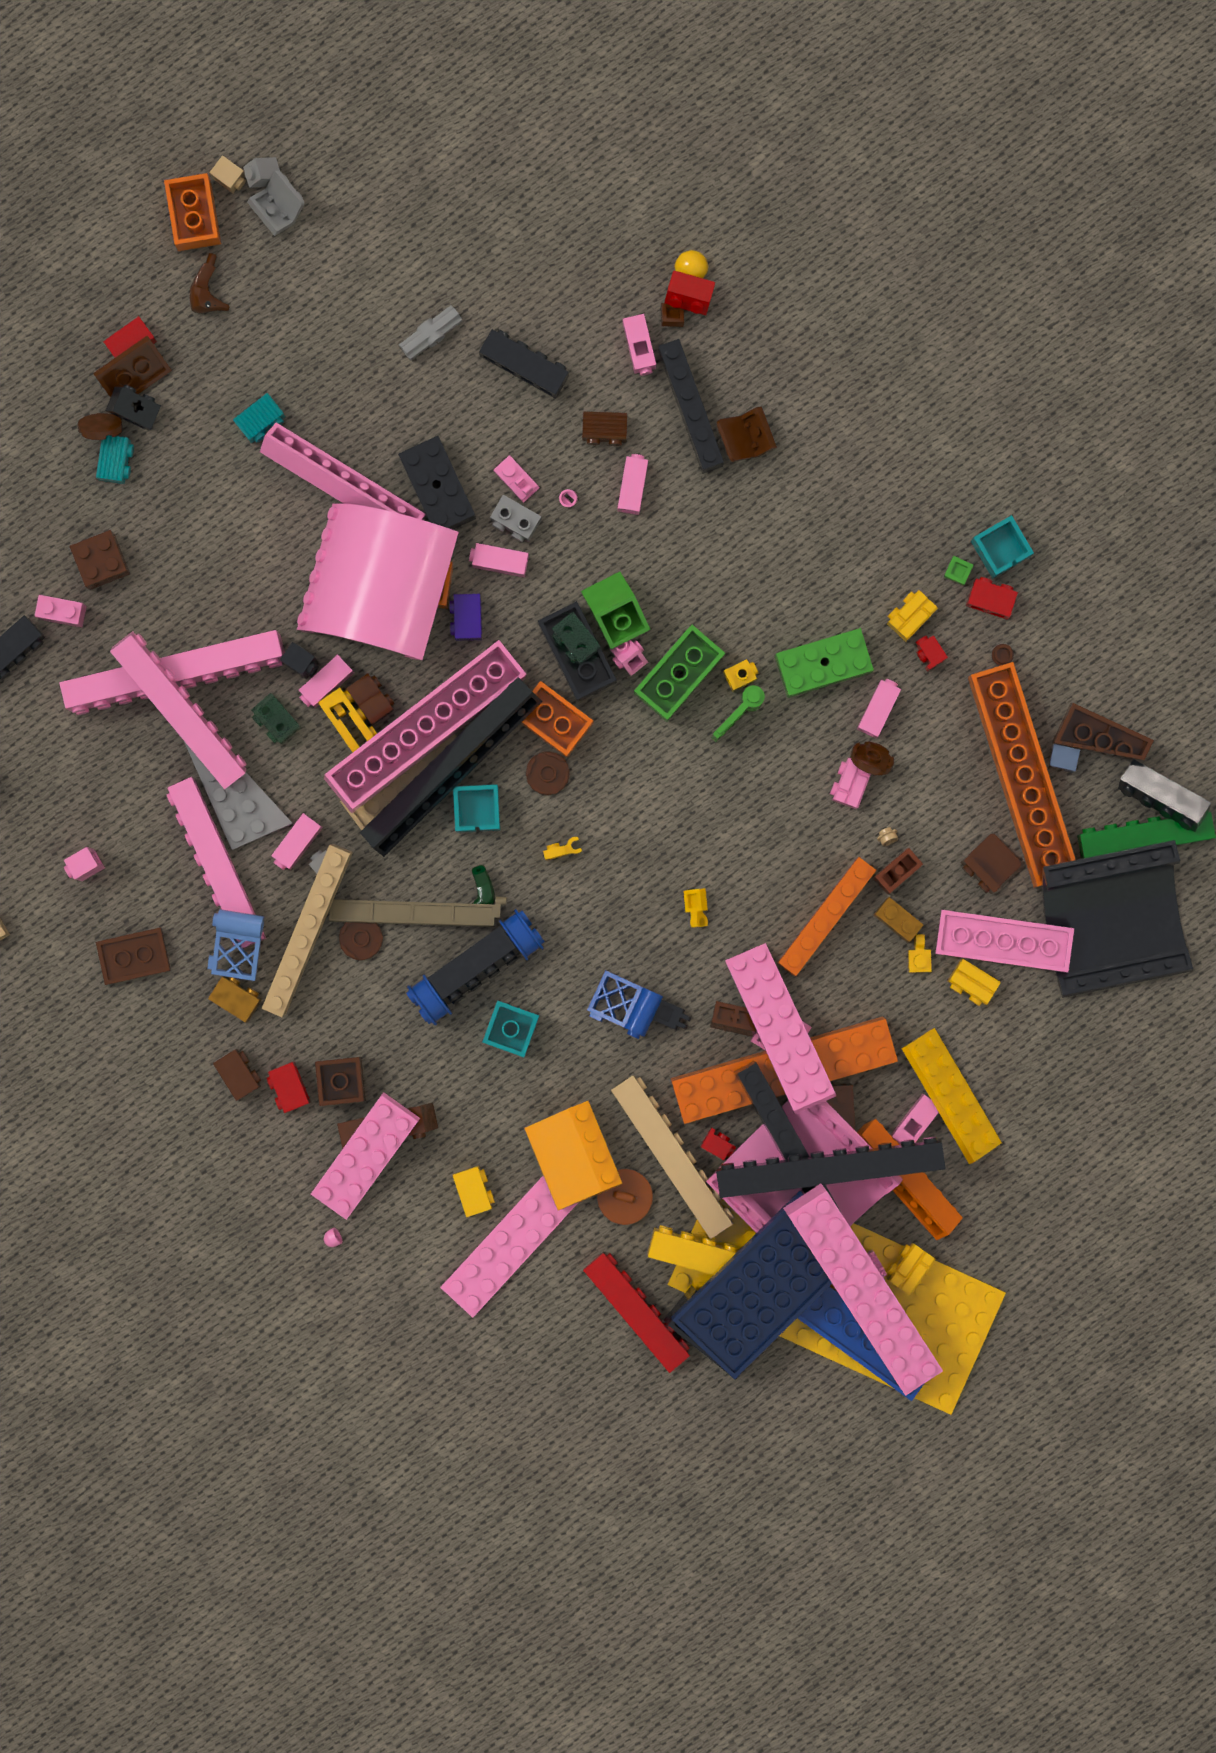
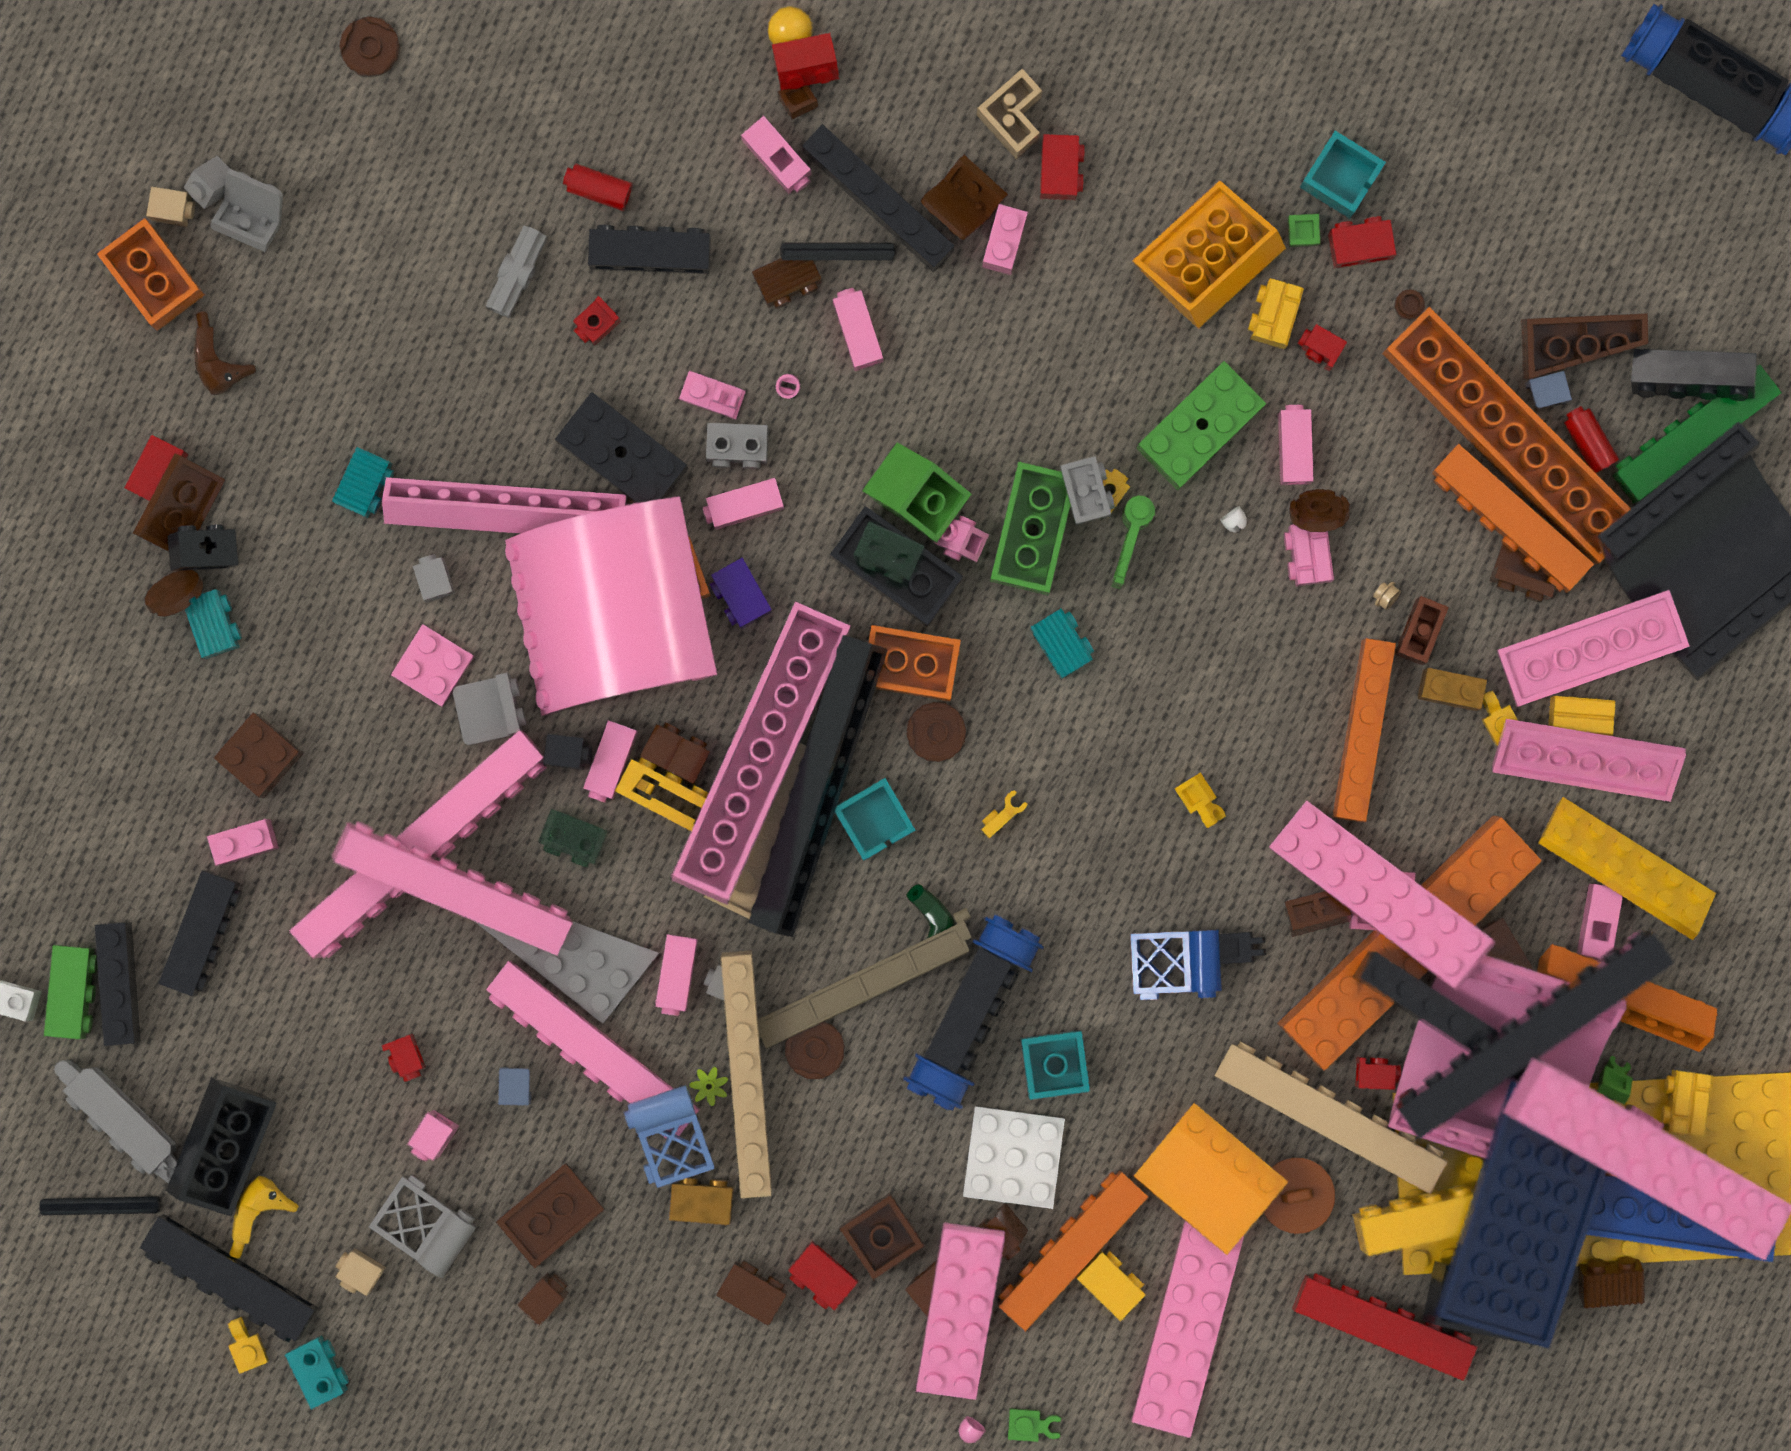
camera: 30 degrees left, 0 degrees up
none -> reddish brown tile [339,16,400,77]
none -> light grey piece [369,1175,476,1278]
none -> red brick [382,1034,426,1082]
none -> bright pink plate [391,624,474,707]
none -> light grey brick [413,554,455,603]
none -> light grey bracket [453,673,526,745]
none -> sand blue panel [498,1067,532,1105]
none -> reddish brown brick [517,1272,569,1326]
none -> red brick [563,164,633,211]
none -> red brick [573,296,621,346]
none -> lime plant [689,1067,728,1106]
none -> black axle [780,242,895,260]
none -> white plate [963,1106,1065,1209]
none -> tan brick [977,69,1042,159]
none -> bright pink brick [982,204,1028,275]
none -> orange brick [998,1170,1148,1332]
none -> bright green plate [1008,1408,1061,1442]
none -> teal brick [1030,608,1094,679]
none -> red brick [1040,134,1084,200]
none -> light grey bracket [1060,456,1115,525]
none -> light orange slope [1132,181,1286,329]
none -> white hinge [1220,506,1247,533]
none -> orange brick [1432,443,1594,593]
none -> bright pink plate [1492,719,1686,802]
none -> red brick [1564,406,1620,473]
none -> reddish brown brick [1578,1256,1644,1309]
none -> bright green plate [1597,1056,1633,1104]

